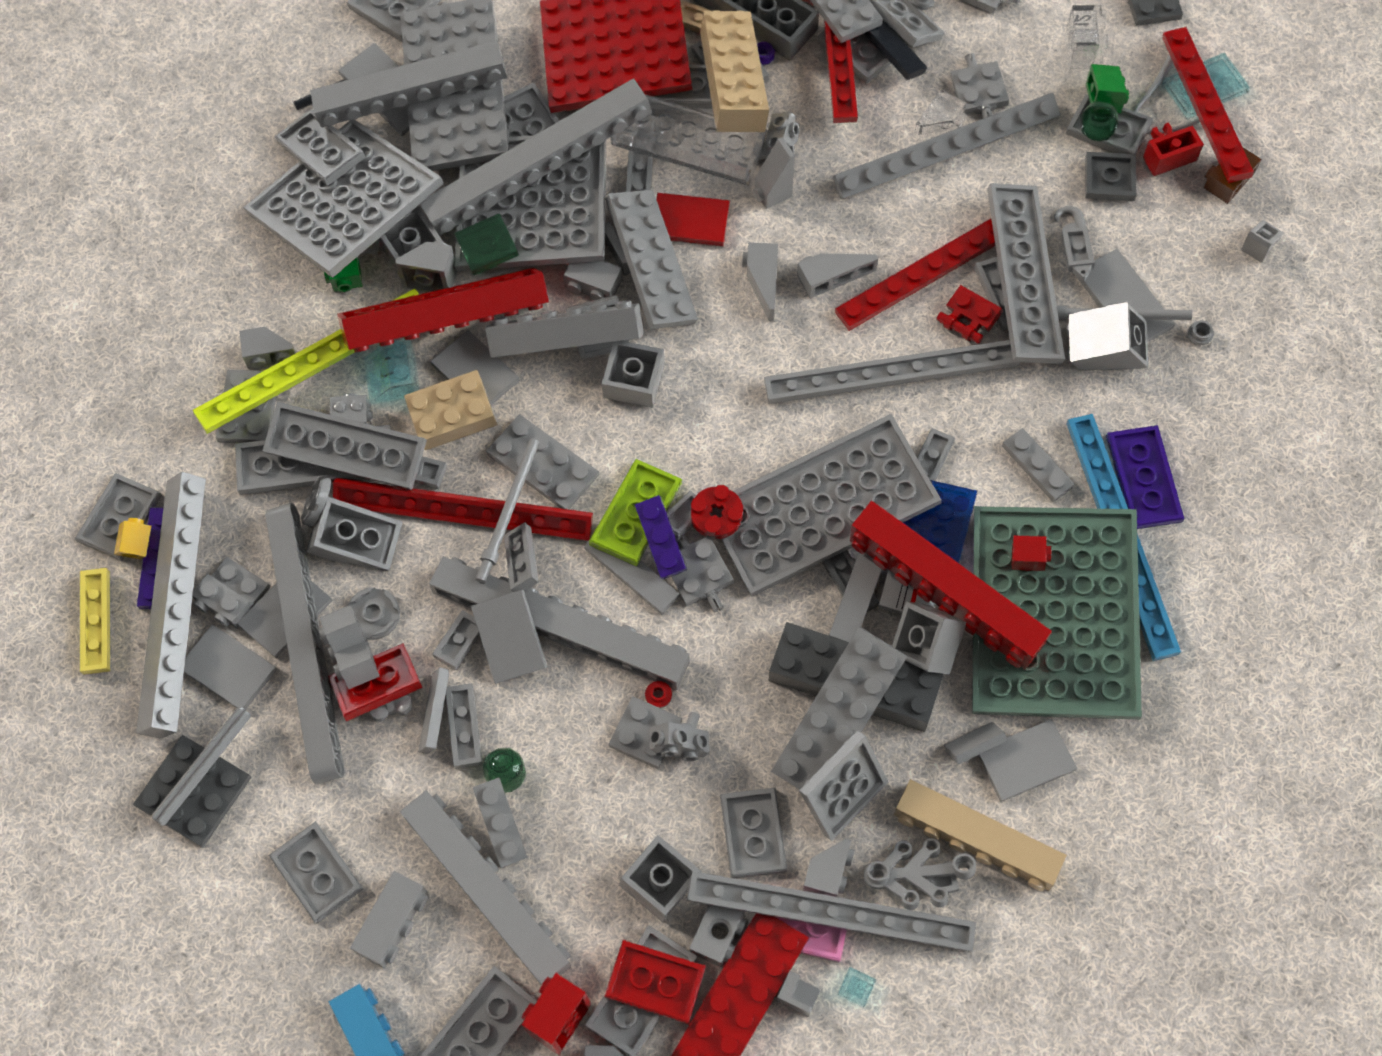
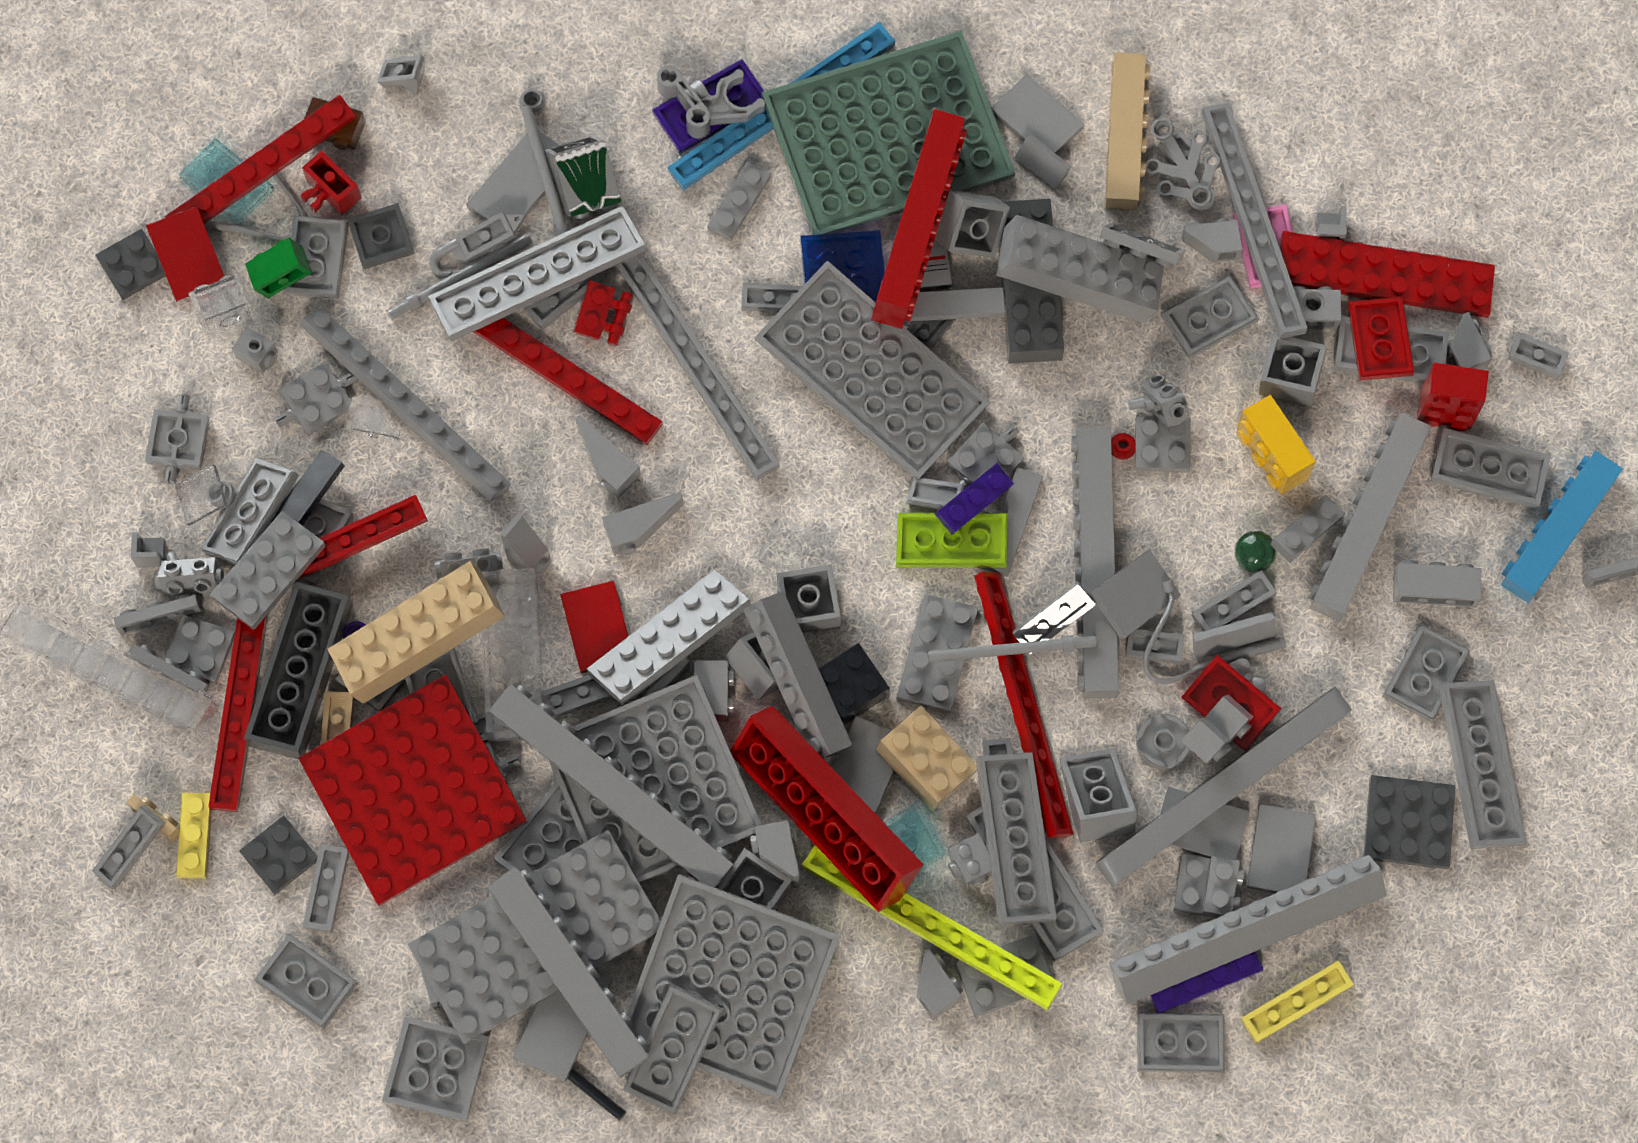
camera: 115 degrees left, 5 degrees up
yellow brick [114,518,151,560] -> none
light grey axle [151,707,251,826] -> none
light grey tile [301,475,331,527] -> none
clear green tile [454,213,519,276] -> none
red plate [691,485,743,539] -> none
clear light blue tile [838,967,876,1007] -> none
red brick [1012,535,1052,571] -> none
clear green hair [1081,101,1119,142] -> none
none -> red tile [146,206,227,301]
none -> light grey brick [232,327,278,374]
none -> light grey bar [387,233,532,320]
none -> light grey piece [657,65,765,138]
none -> black brick [818,643,890,725]
none -> light grey piece [1143,580,1286,684]
none -> yellow brick [1236,394,1316,495]
none -> light grey plate [1439,680,1527,849]

